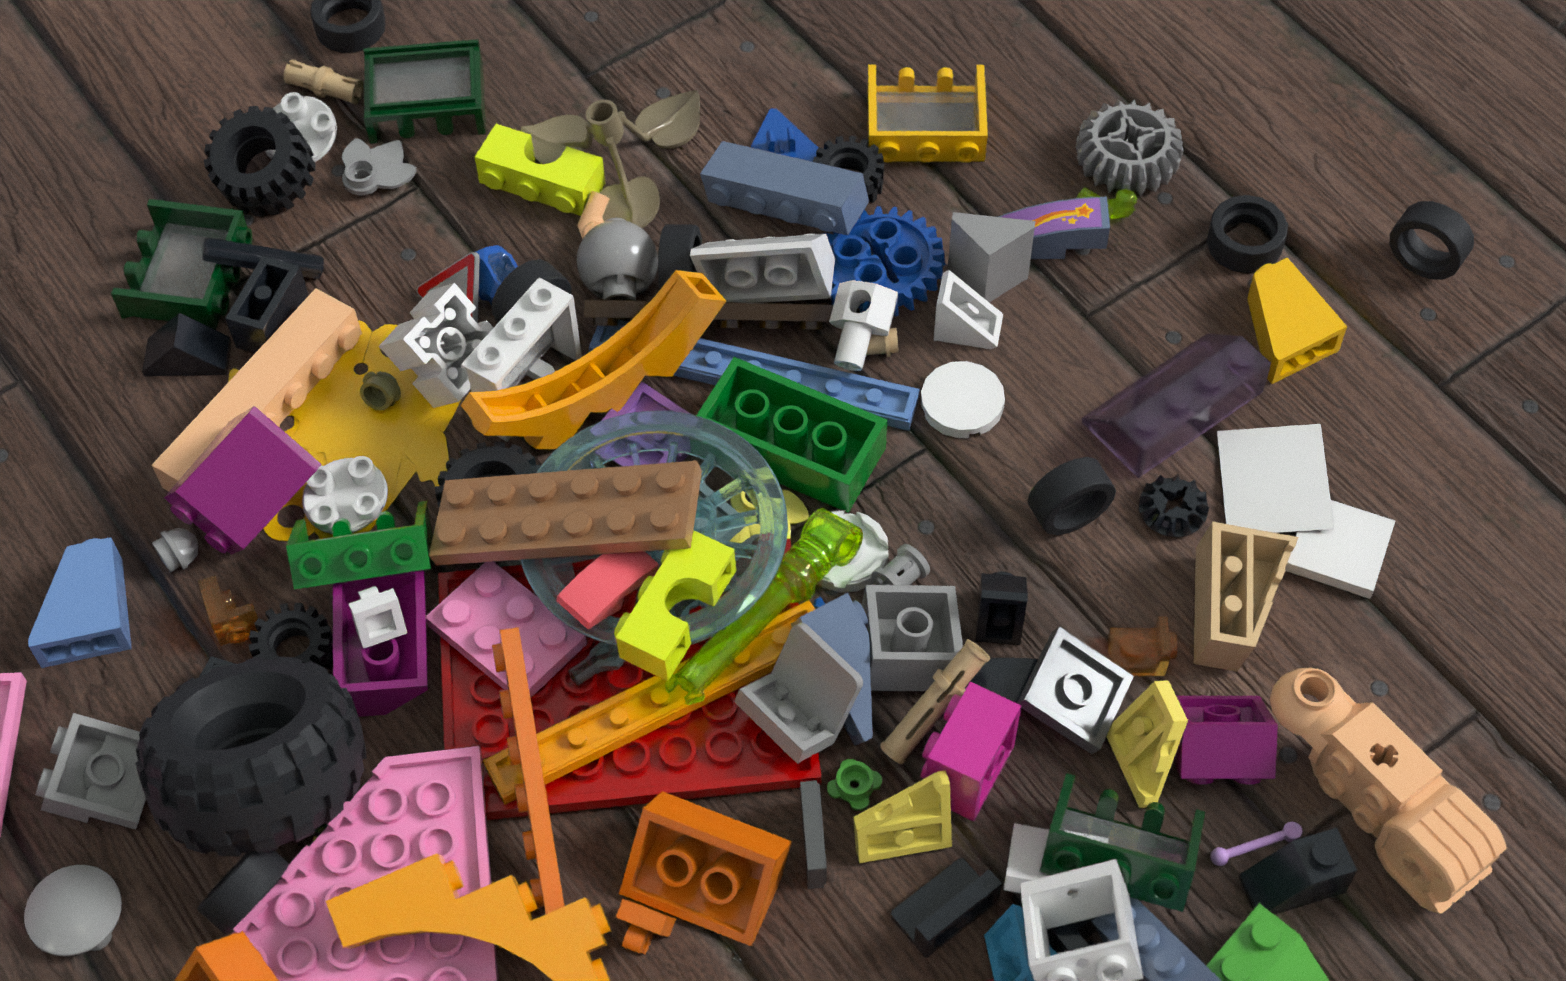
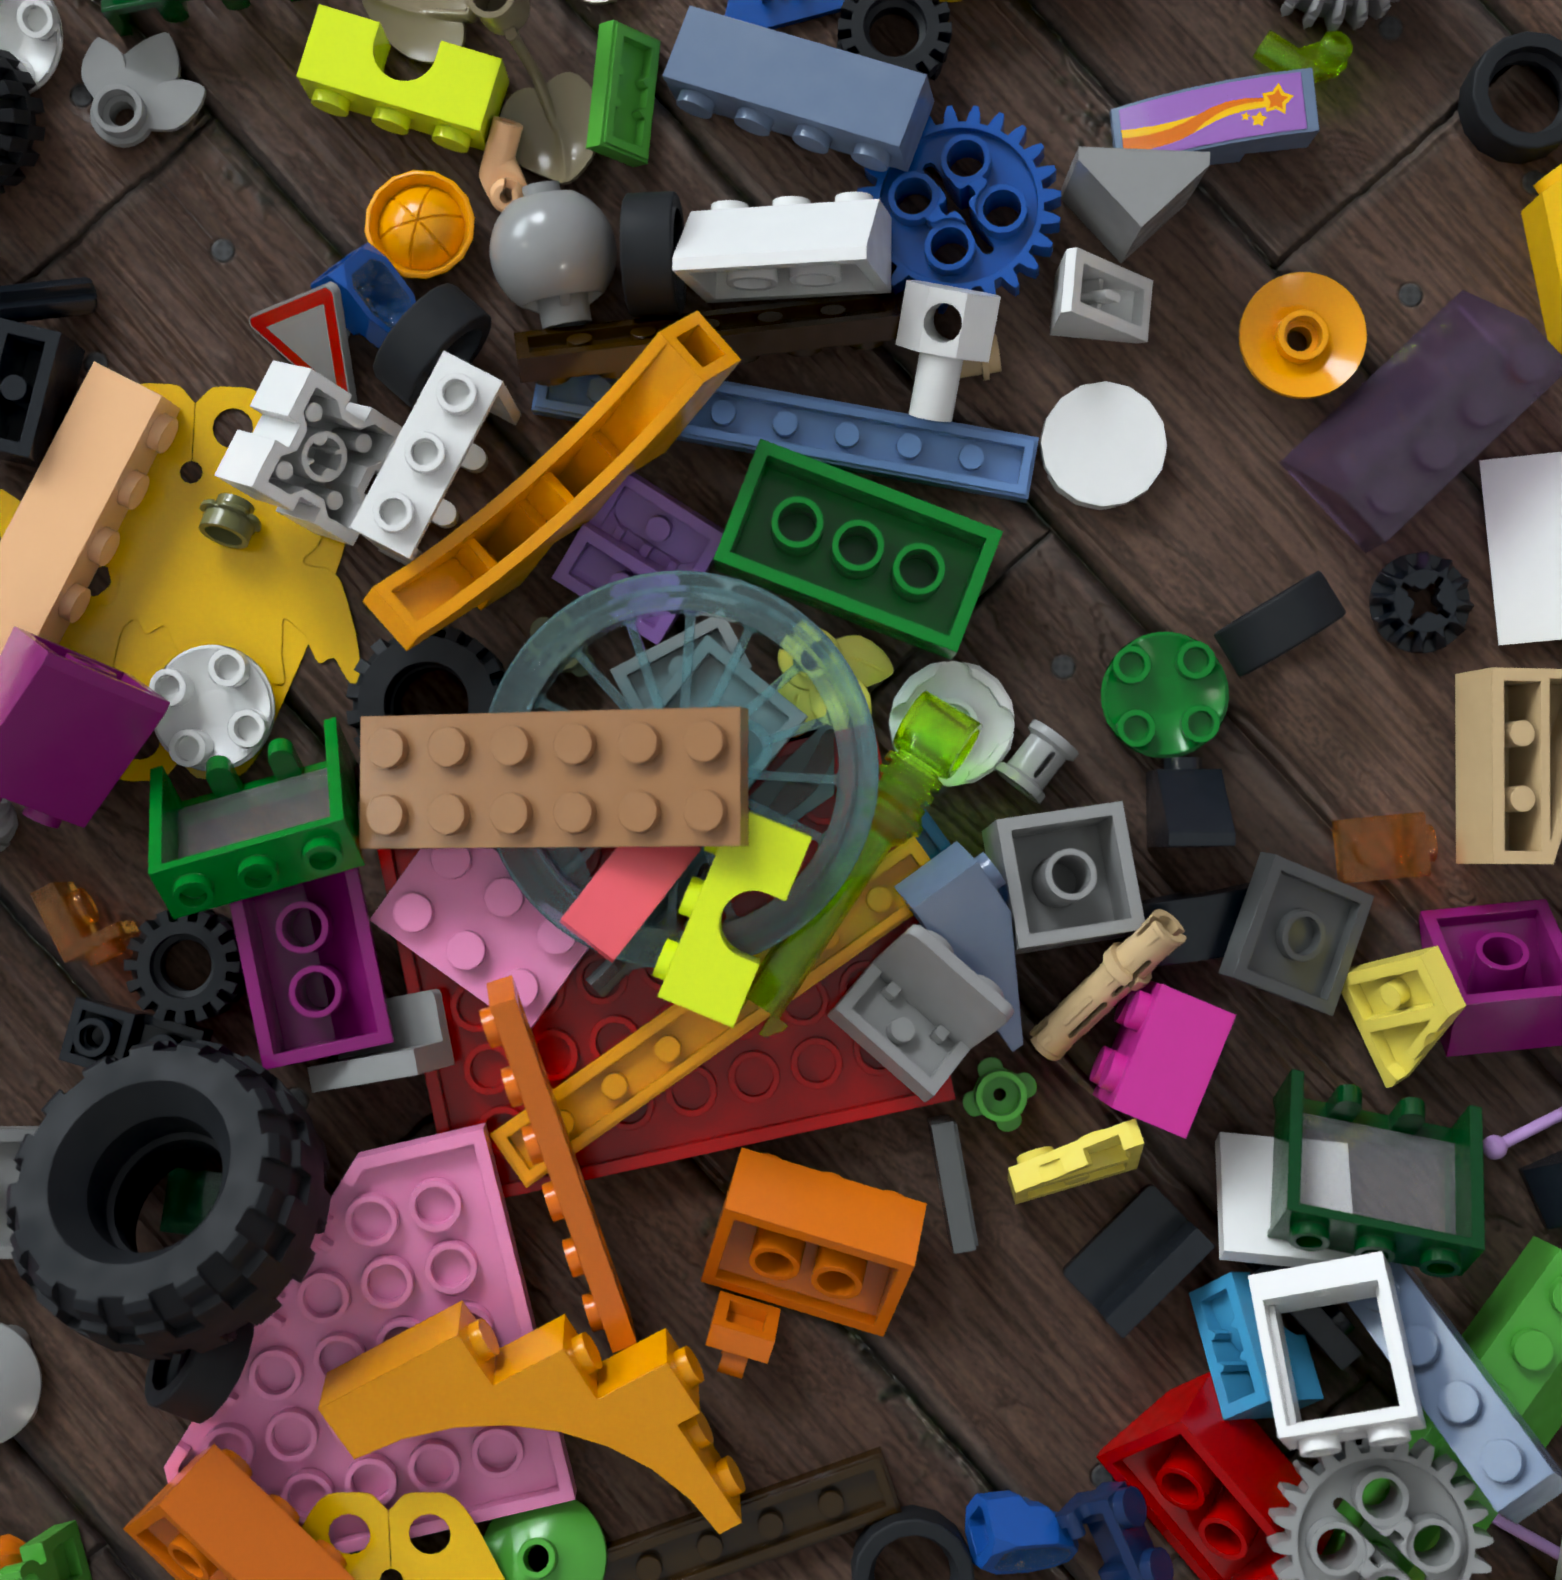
camera: 10 degrees left, 30 degrees up
white tile [349,586,407,649] -> none
none -> light grey panel [307,989,455,1093]
none -> light orange hat [365,170,475,279]
none -> bright green plate [586,20,661,167]
none -> green dish [1101,632,1229,758]
none -> light orange dish [1239,272,1367,399]

